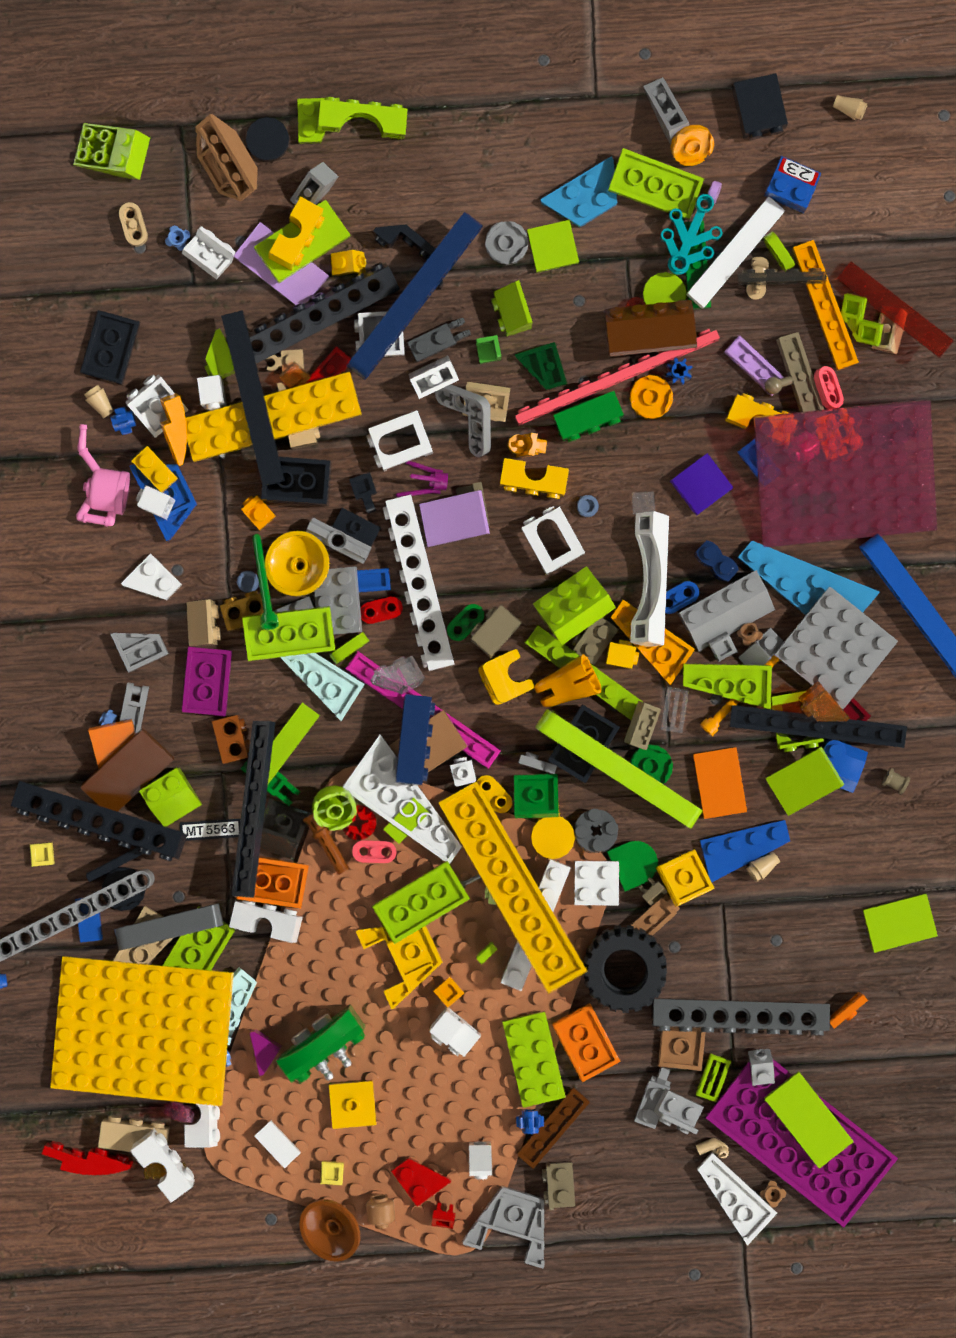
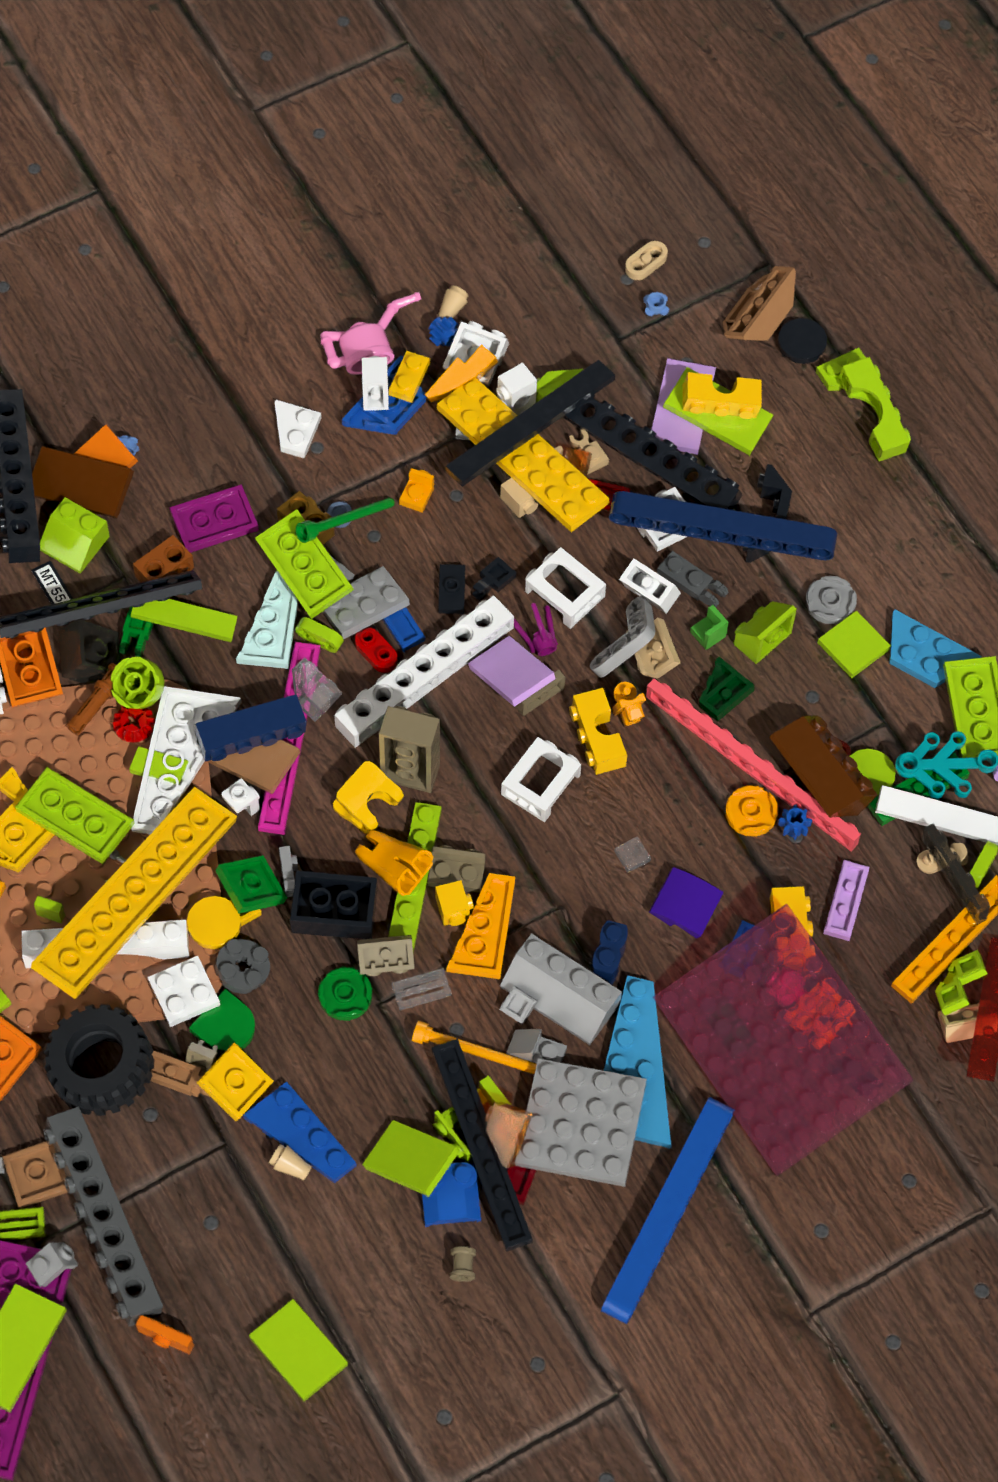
camera: 60 degrees right, 25 degrees down
lime slope [73,123,150,180] -> none
black tile [80,310,140,385] -> none
light grey wing [111,633,169,673] -> none
light grey plate [120,682,149,733] -> none
white bracket [182,226,235,279] -> none
tan slope [186,600,221,647] -> none
black brick [261,457,332,506] -> none
yellow dish [265,531,329,597] -> none
light grey slope [290,162,339,205] -> none
light grey piece [306,518,372,564] -> none
yellow bracket [331,250,366,276] -> none
coral plate [352,840,397,863] -> none
yellow plate [477,775,512,813] -> none
lime brick [533,566,616,645] -> none
lime beam [535,709,703,829] -> none
green brick [553,391,624,443] -> none
sand blue tile [577,495,599,517] -> none
white arch [631,511,669,647] -> none
blue plate [665,581,699,614] -> none
lime wing [683,663,772,710] -> none
orange tile [693,747,747,819] -> none
medium nougat plate [737,623,763,646] -> none
dark tan plate [765,332,826,422] -> none
coral plate [814,366,844,410] -> none

